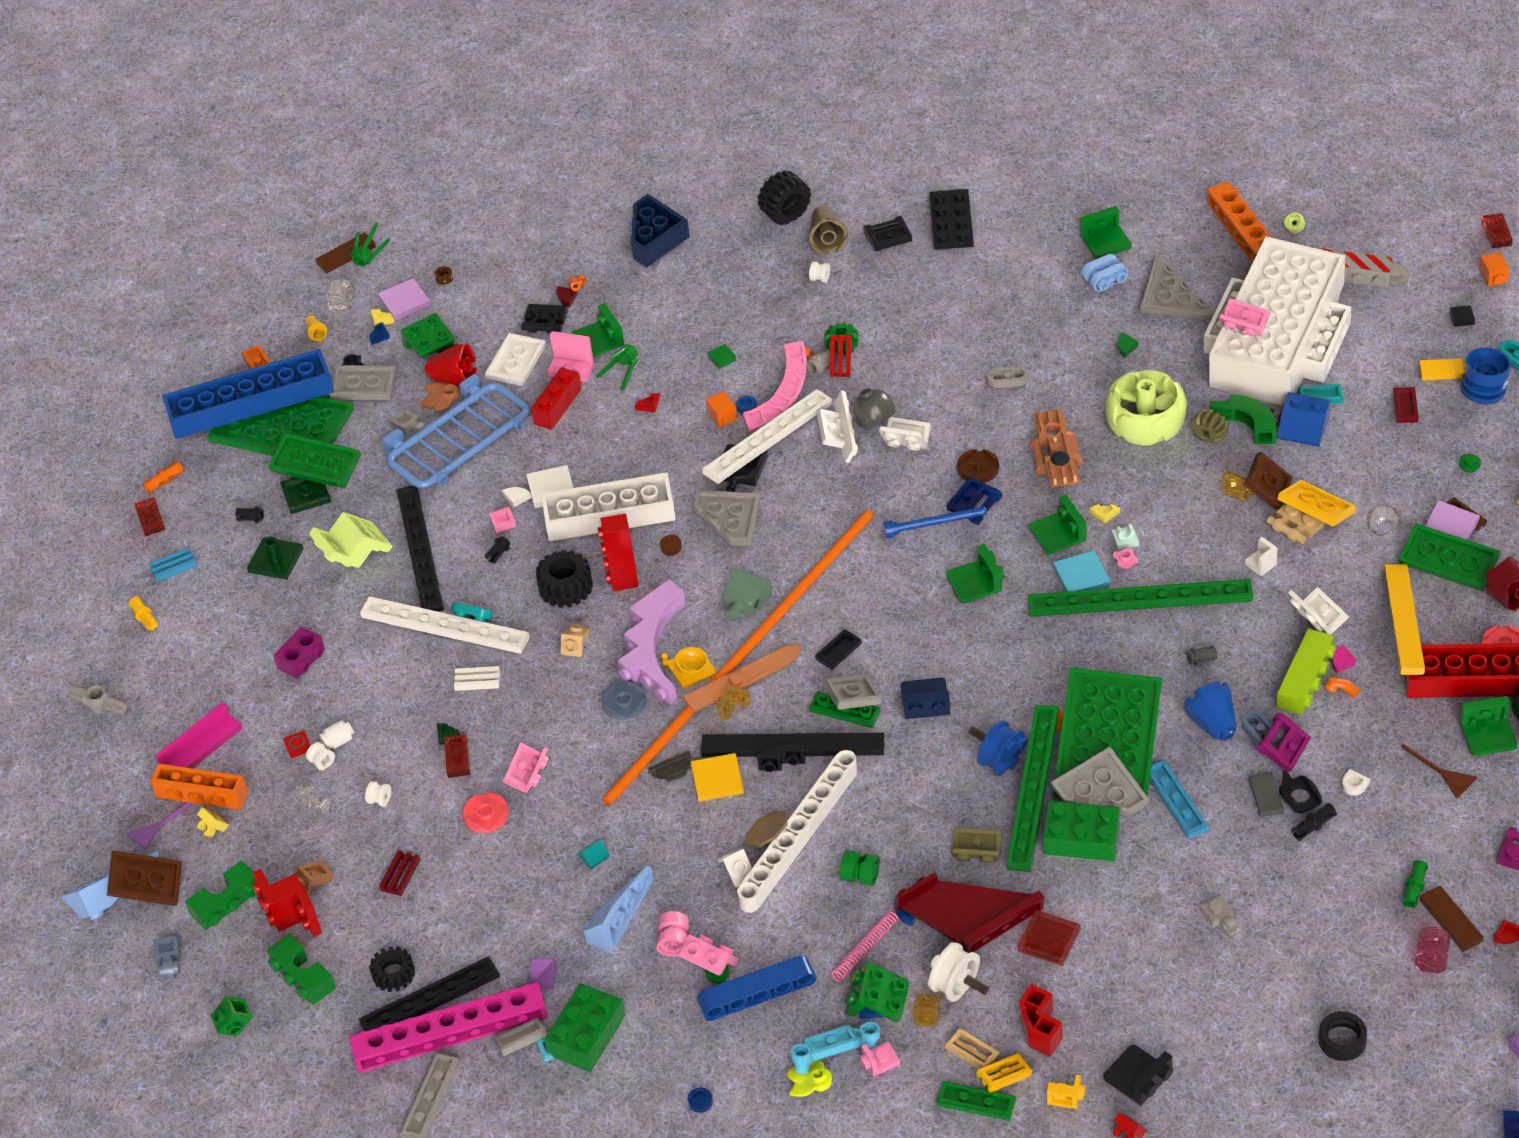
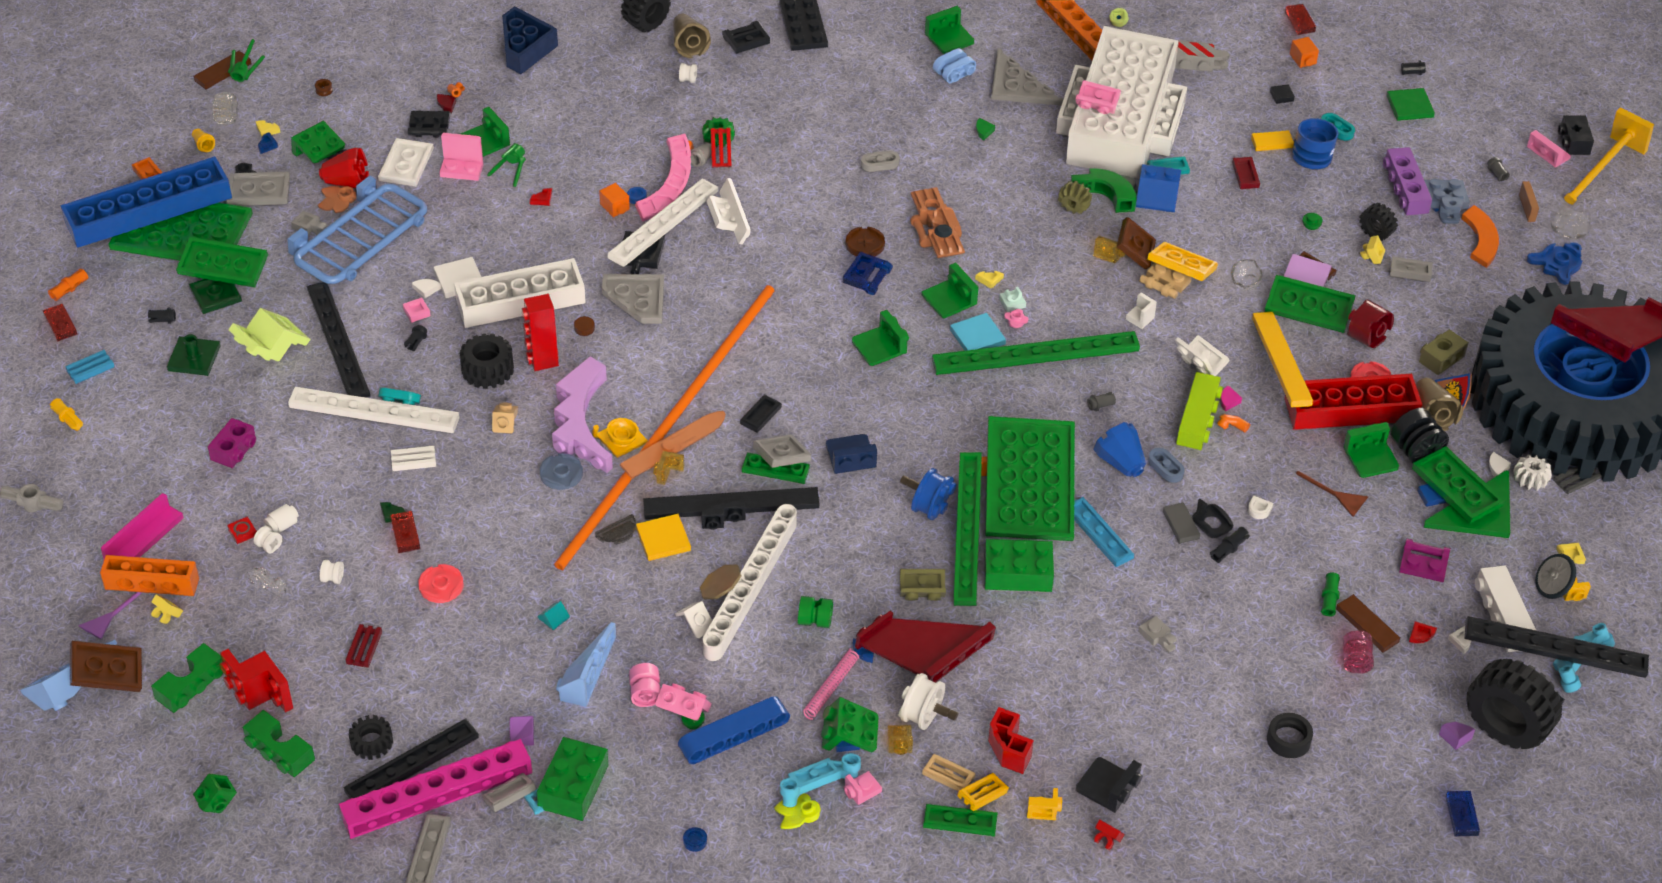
camera: 15 degrees left, 0 degrees up
sand blue plate [153,935,180,979] -> none
medium nougat bracket [296,861,333,897] -> none
lavender tile [378,278,431,321] -> none
bright pink bracket [502,743,549,793] -> none
red brick [531,367,582,430] -> none
green tile [708,344,736,369] -> none
sand green torso [723,569,772,620] -> none
dark grey cylinder [853,388,896,428] -> none
white bracket [879,417,931,451] -> none
blue piece [884,507,987,539] -> none
clear red plate [1018,910,1081,966] -> none
light grey plate [1051,747,1150,816] -> none
yellowish green wheel [1105,370,1187,446] -> none
magenta plate [1256,712,1311,773] -> none

